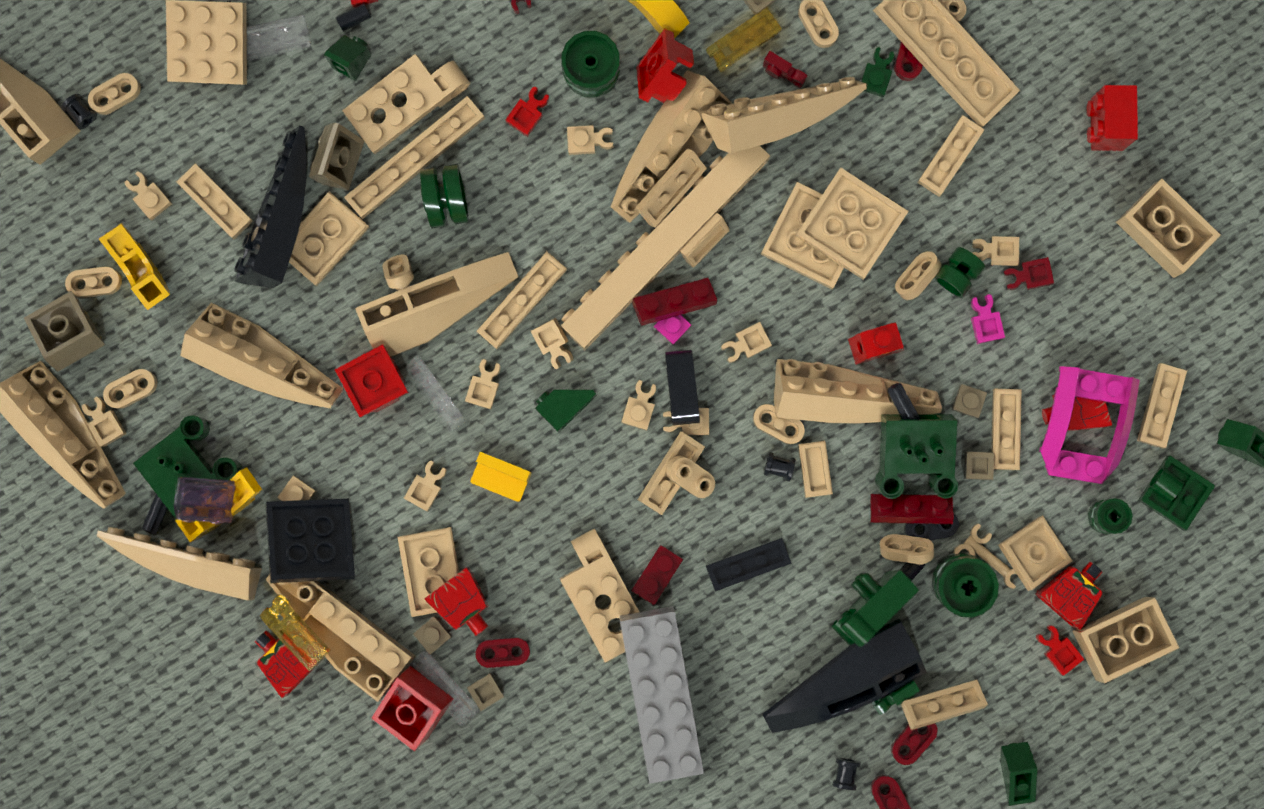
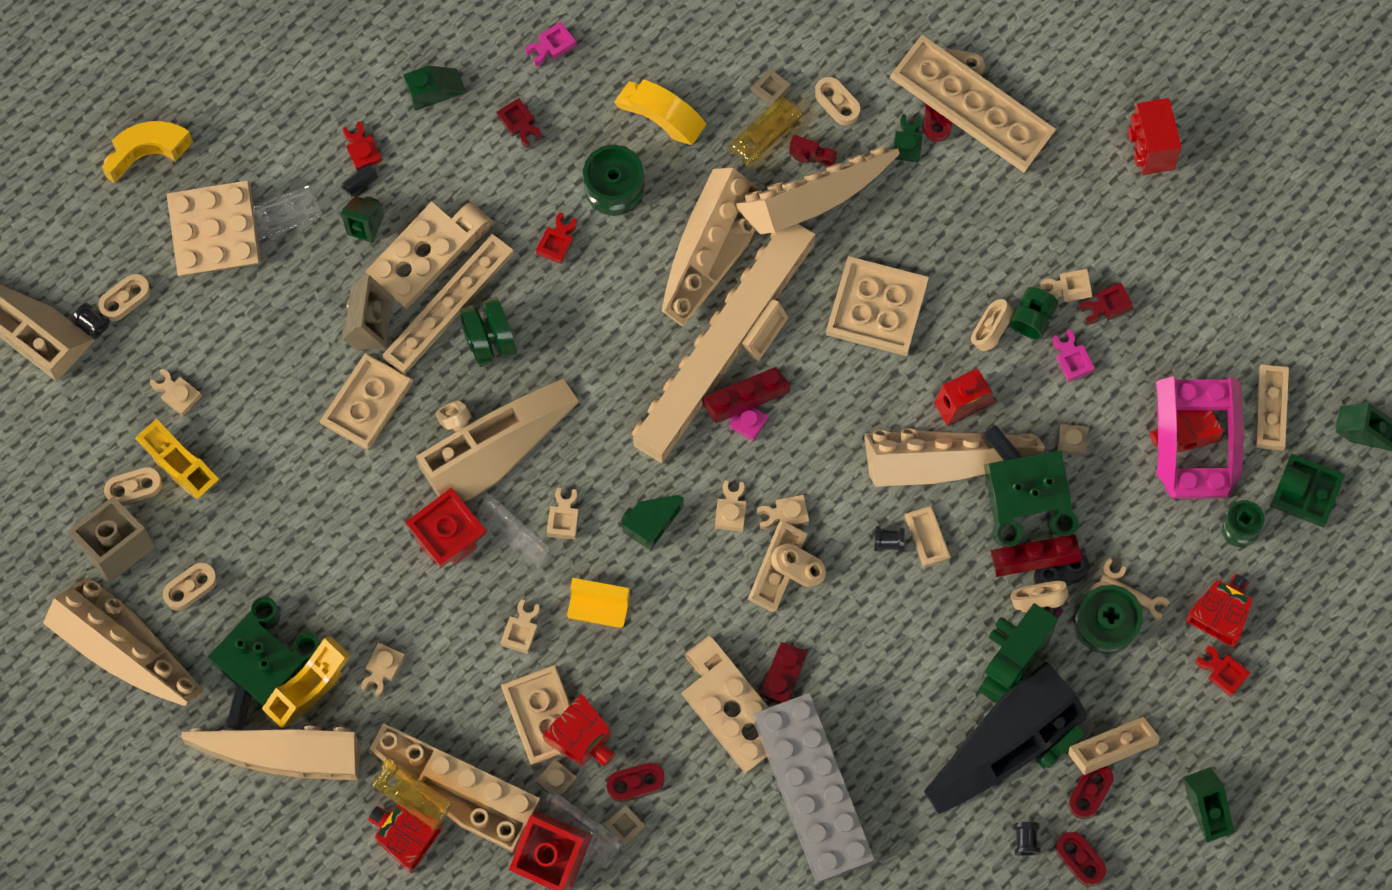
camera: 10 degrees left, 15 degrees down
tan plate [82,397,127,448] -> none
bracket [173,477,236,524] -> none
tan plate [177,163,253,239] -> none
tan wedge [180,303,343,408] -> none
black wedge [234,125,307,288] -> none
black plate [265,498,355,583] -> none
tan tile [477,252,567,349] -> none
tan plate [531,318,573,369] -> none
tan plate [567,125,613,155] -> none
tan plate [635,149,707,227] -> none
red panel [636,28,694,103] -> none
black beam [665,350,700,426] -> none
black plate [706,538,792,591] -> none
tan plate [721,322,772,363] -> none
tan plate [753,404,805,445] -> none
tan plate [796,168,909,280] -> none
tan plate [917,115,985,197] -> none
dark tan plate [964,452,994,480] -> none
tan tile [992,389,1022,470] -> none
tan tile [998,515,1073,591] -> none
tan brick [1072,597,1179,683] -> none
tan brick [1116,179,1221,278] -> none

